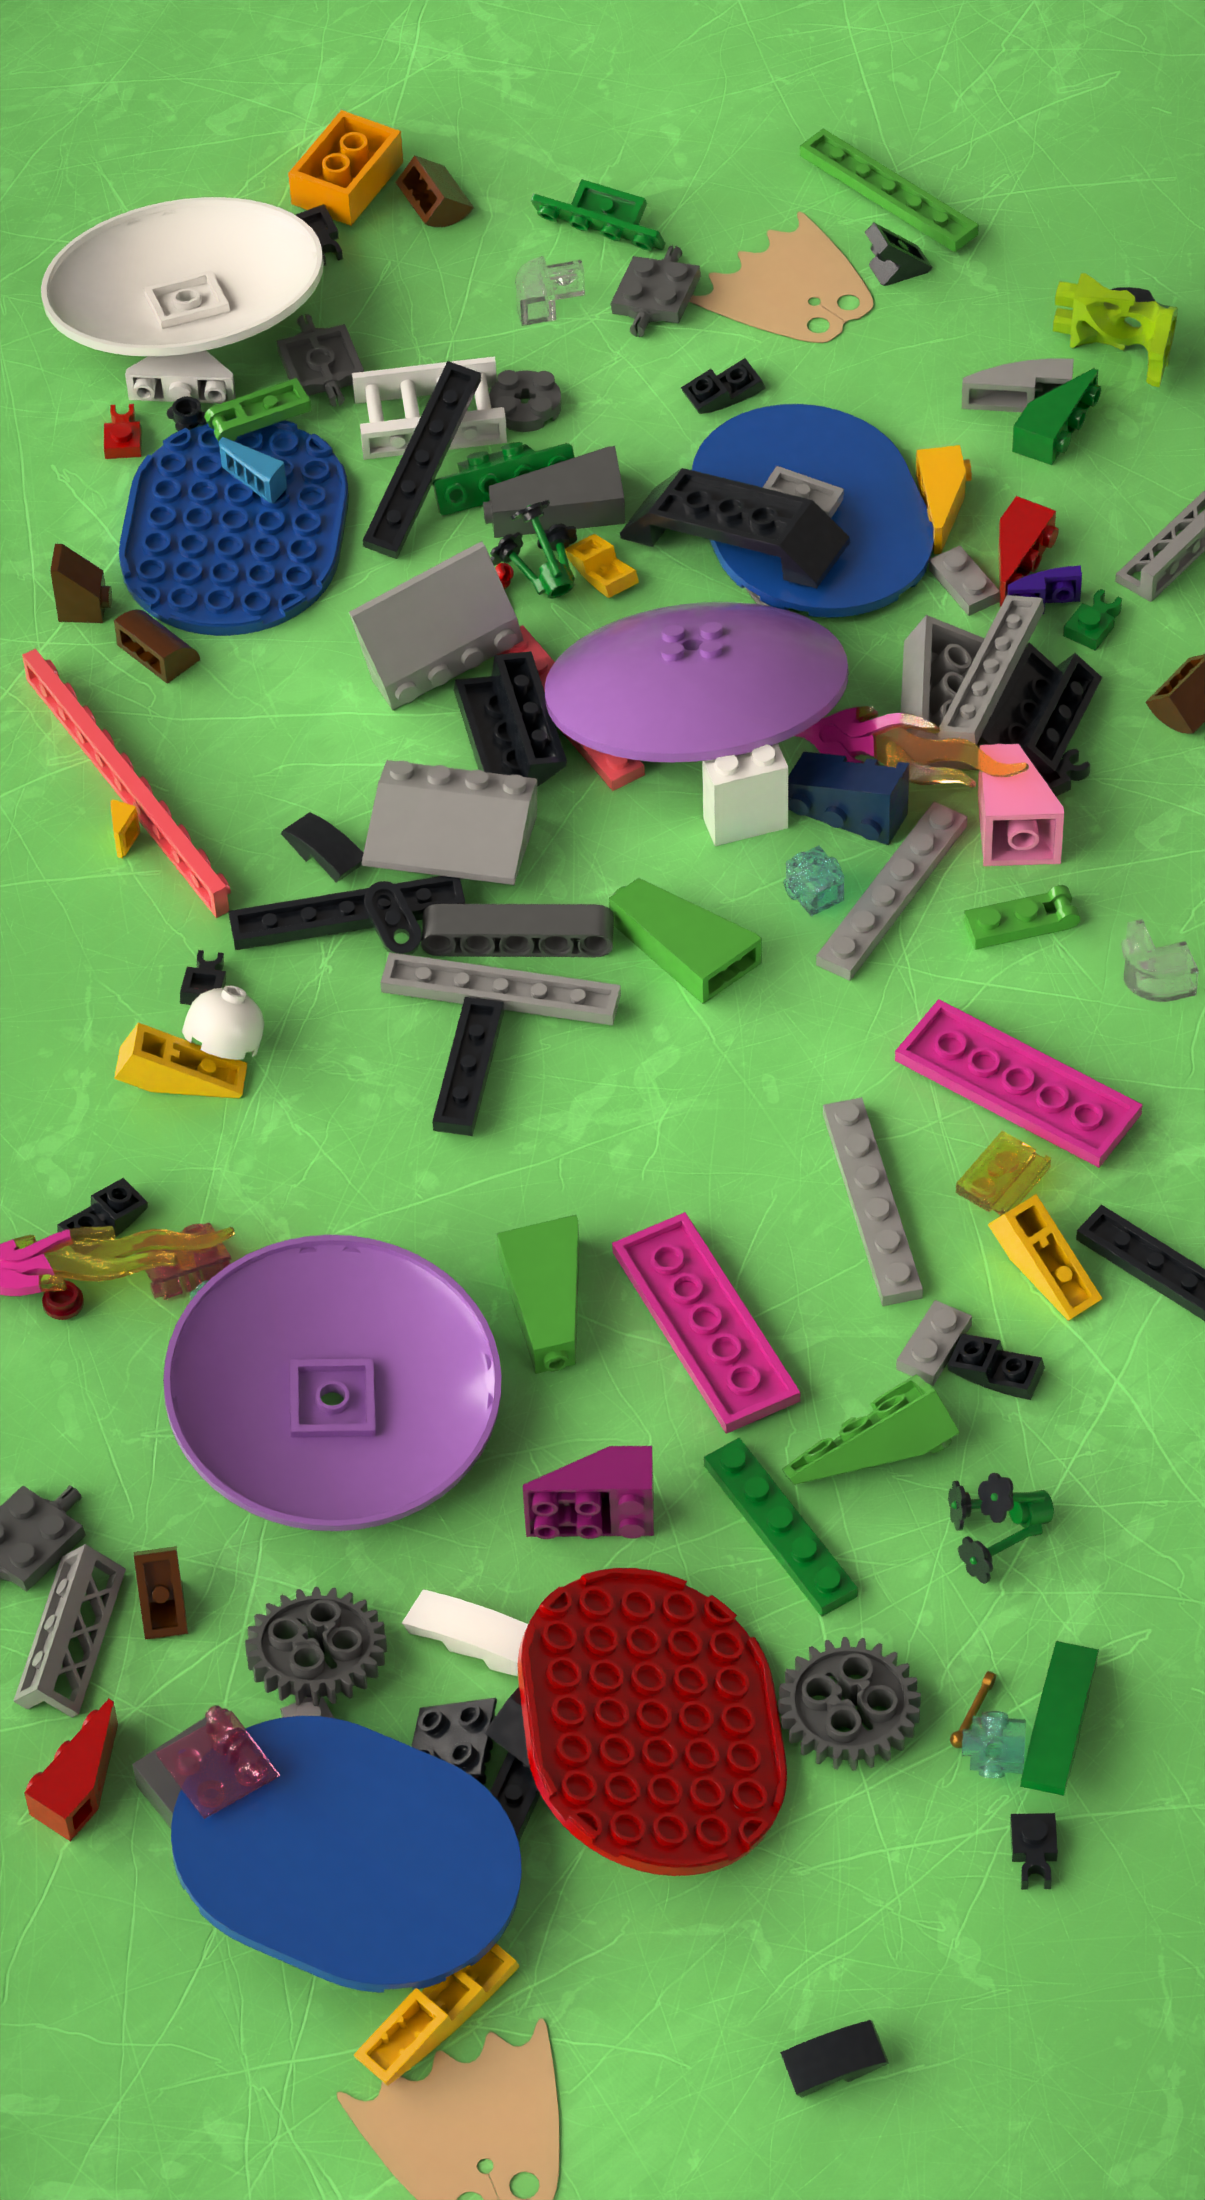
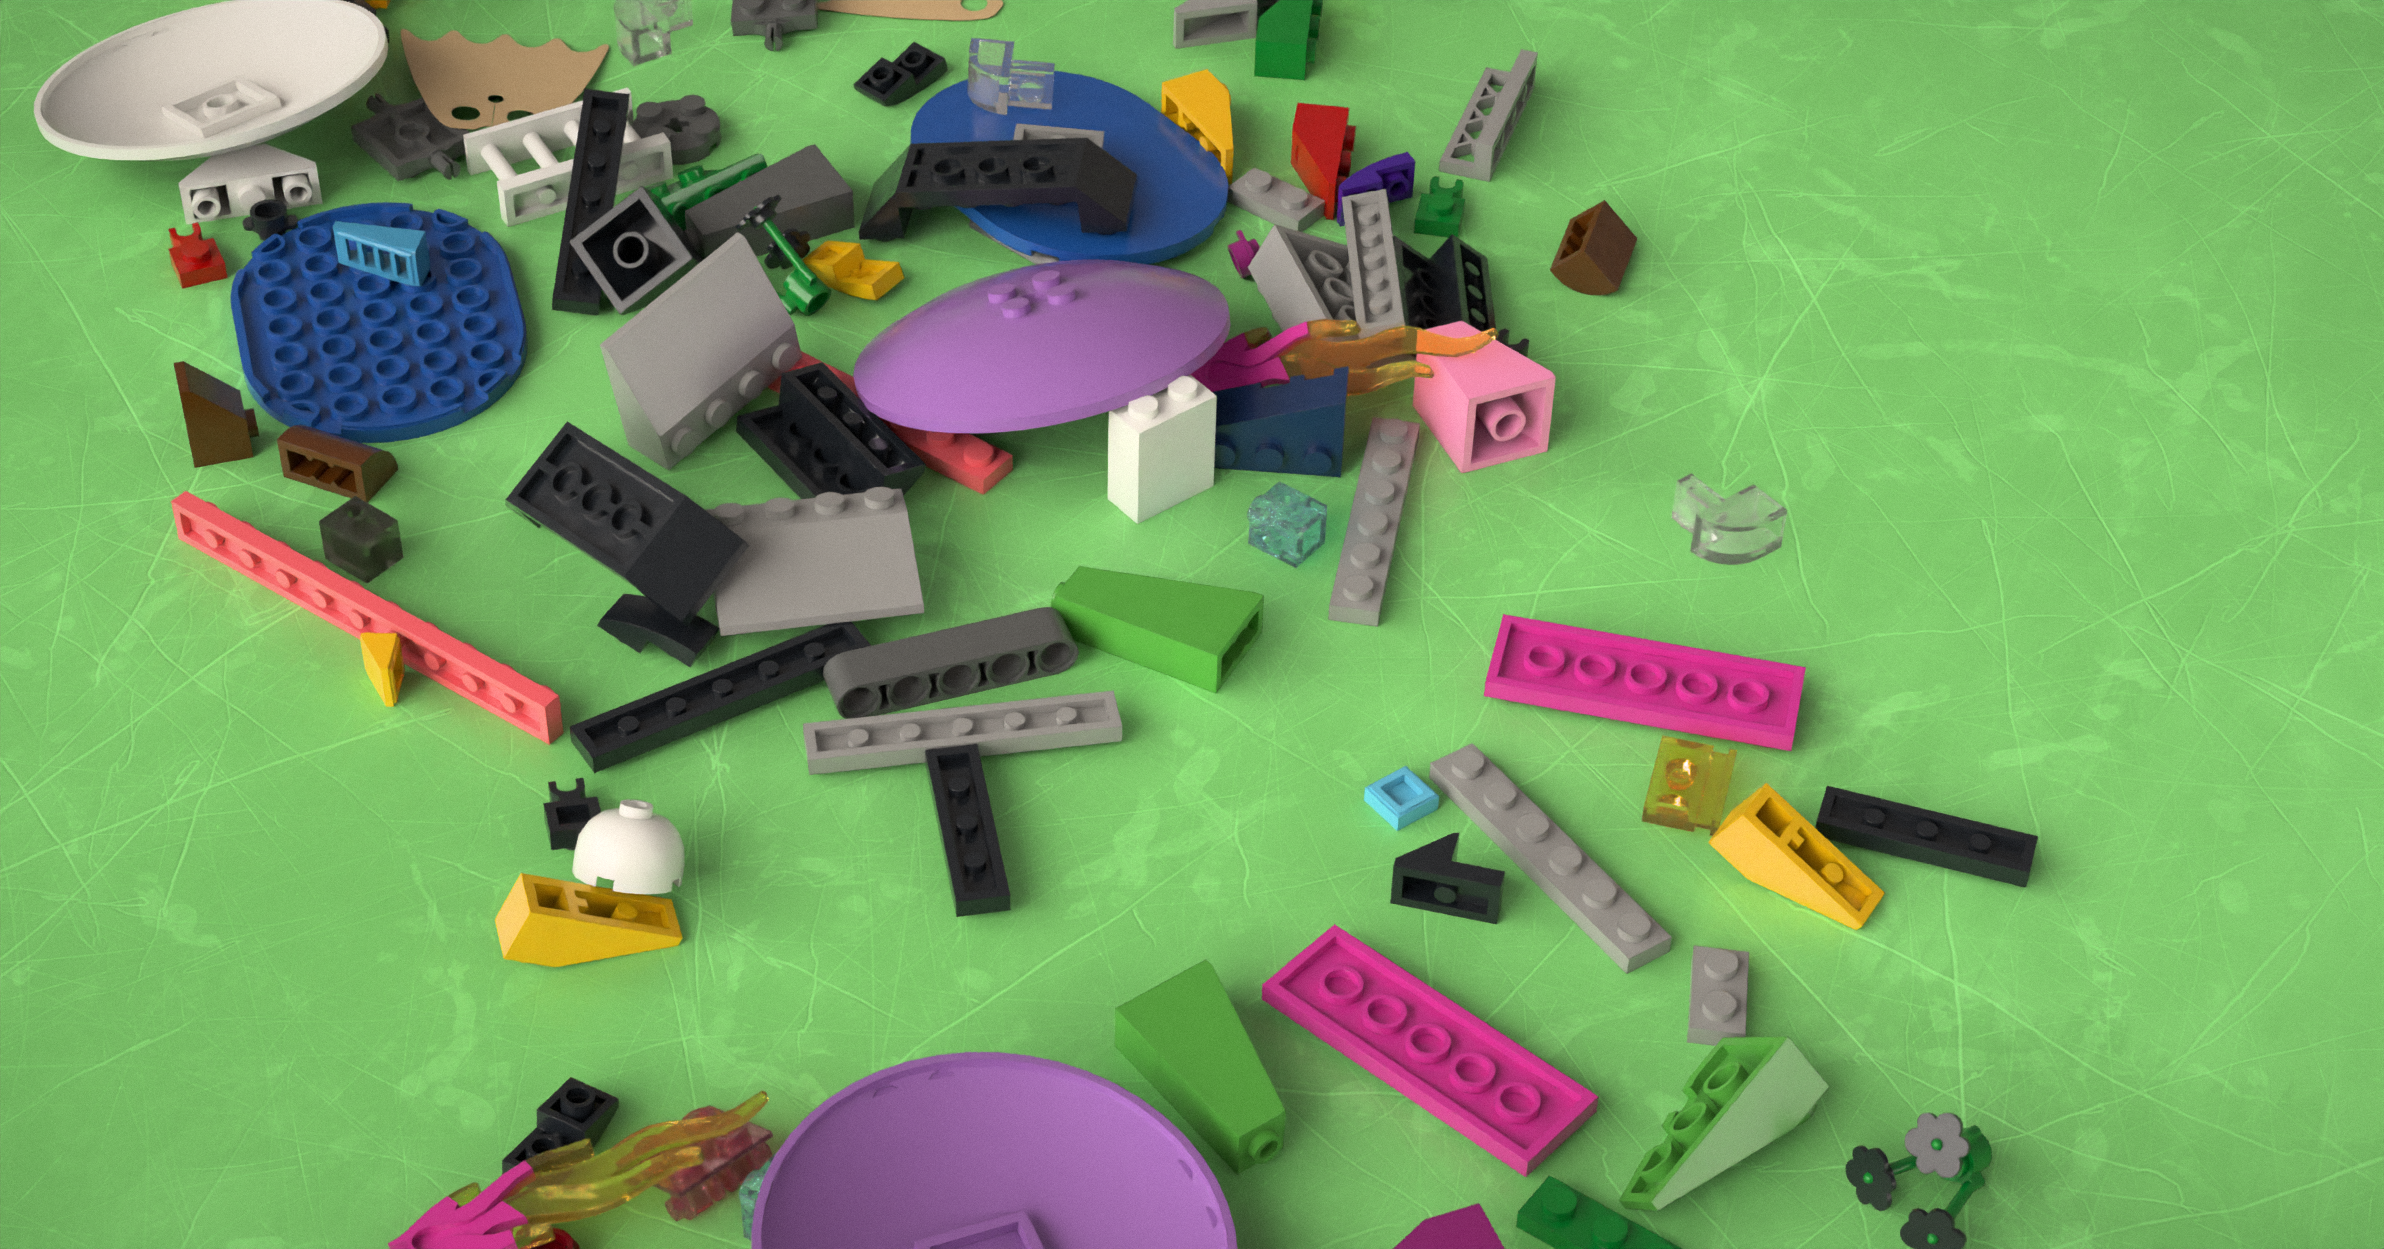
camera: 25 degrees left, 10 degrees down
bright green plate [204,378,312,442] -> none
black plate [364,881,421,955] -> none
black slope [947,1334,1045,1400] -> none
bright green plate [964,885,1081,950] -> none
none -> clear smoke brick [319,496,403,583]
none -> tan piece [400,29,609,130]
none -> black slope [505,421,750,626]
none -> slope [569,186,703,316]
none -> clear brick [967,38,1055,115]
none -> magenta plate [1227,230,1260,279]
none -> medium azure tile [1364,766,1439,831]
none -> black slope [1390,832,1505,924]

